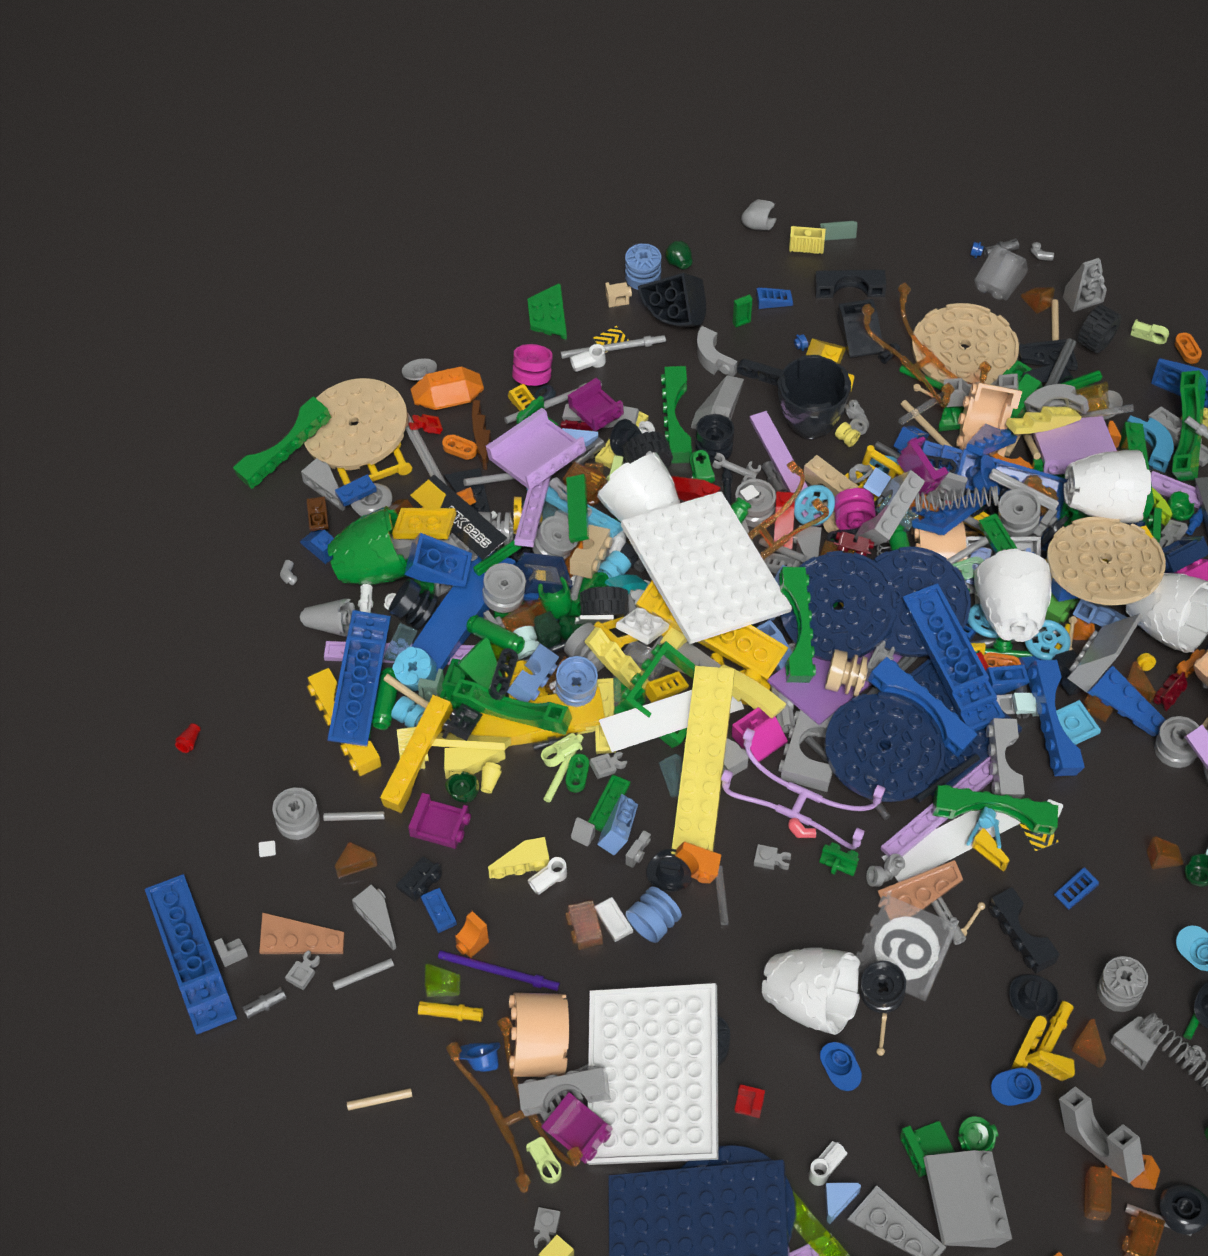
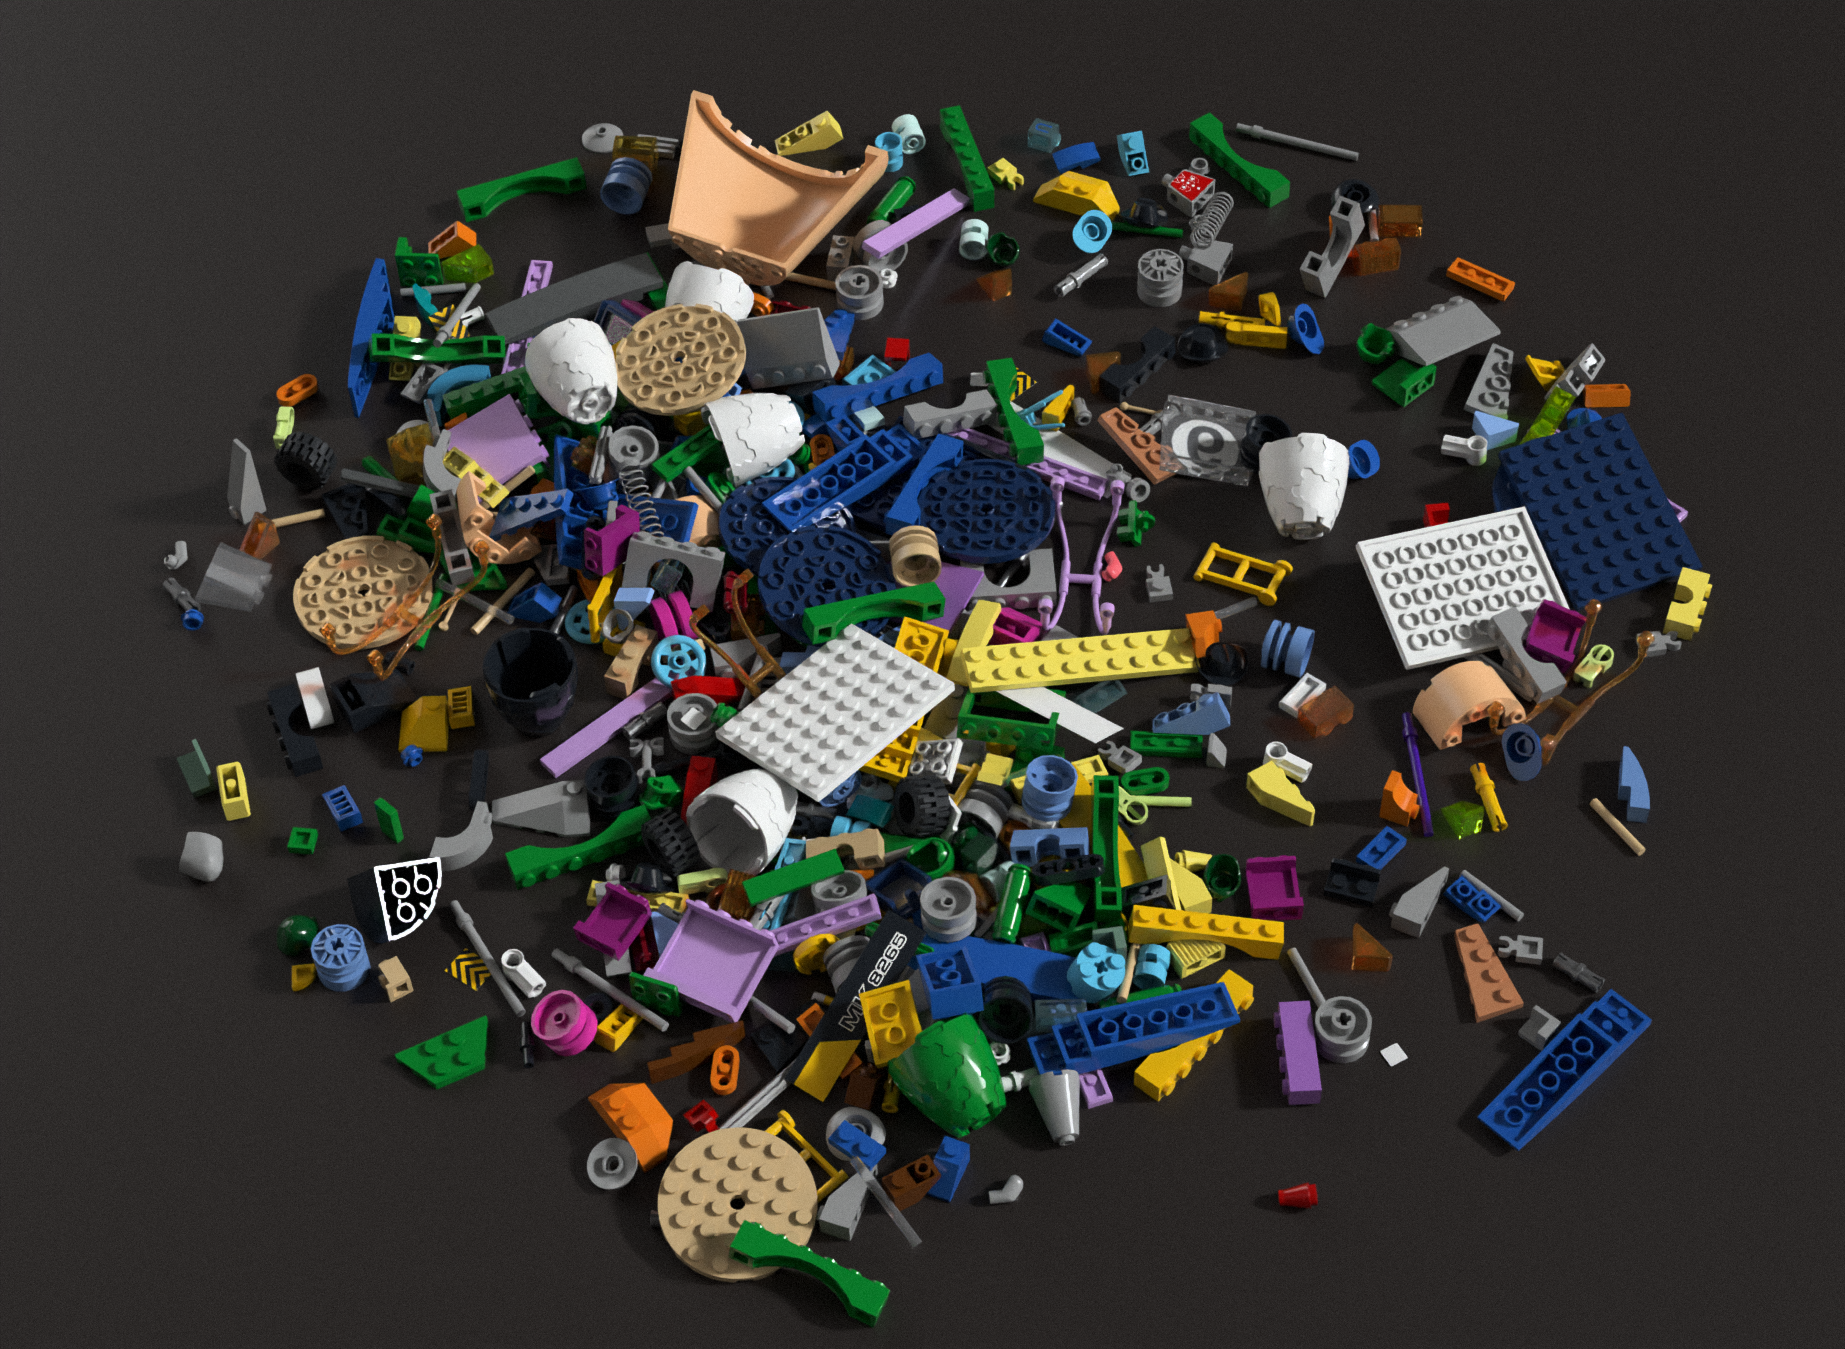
camera: 110 degrees left, 5 degrees down
none -> green plate [287,827,318,855]
none -> white beam [295,667,334,729]
none -> clear bar [850,1156,922,1248]
none -> white plate [879,268,898,288]
none -> red panel [884,338,910,367]
none -> light grey pin [1054,253,1108,298]
none -> light grey pin [1071,397,1092,426]
none -> clear orange slope [1086,351,1121,395]
none -> yellow piece [1193,542,1293,606]
none -> medium lavender brick [1273,1001,1322,1105]
none -> blue slope [1443,876,1501,923]
none -> medium blue slope [1618,746,1650,823]

